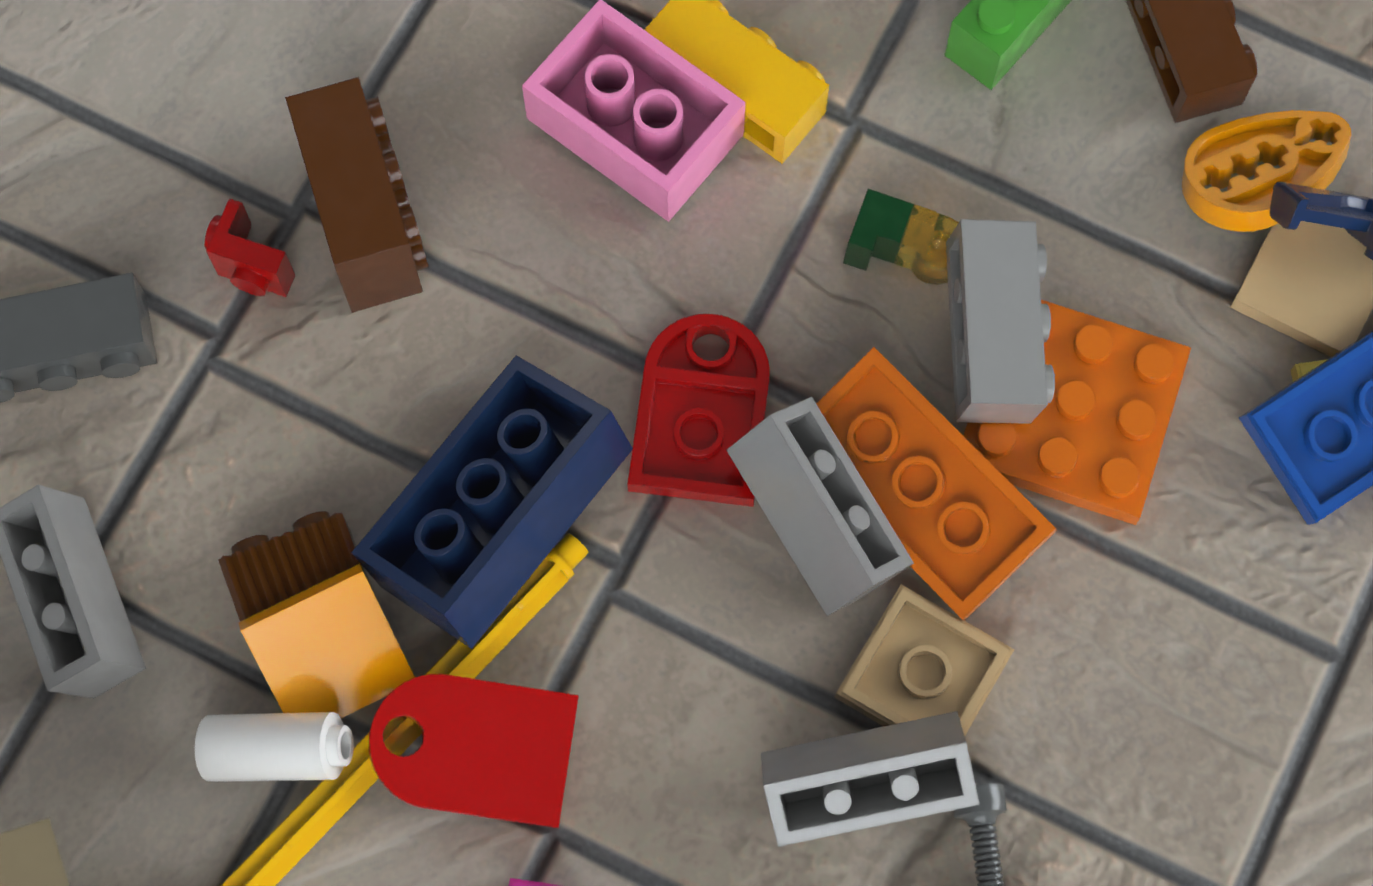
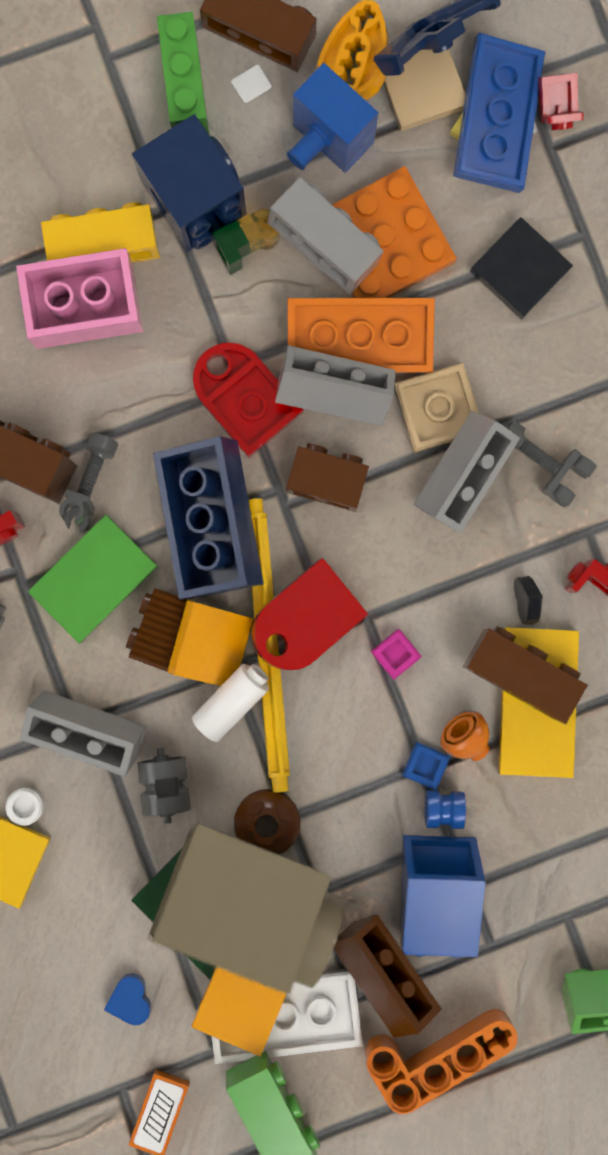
camera: 50 degrees left, 15 degrees up
none -> bright green tile [28,515,158,644]
none -> dark grey bar [59,433,119,534]
none -> dark blue brick [131,114,247,252]
none -> dark grey wheel [137,748,191,824]
none -> white sticker [231,65,272,103]
none -> reddish brown brick [286,443,369,512]
none -> blue brick [287,62,379,173]
none -> black tile [470,217,573,320]

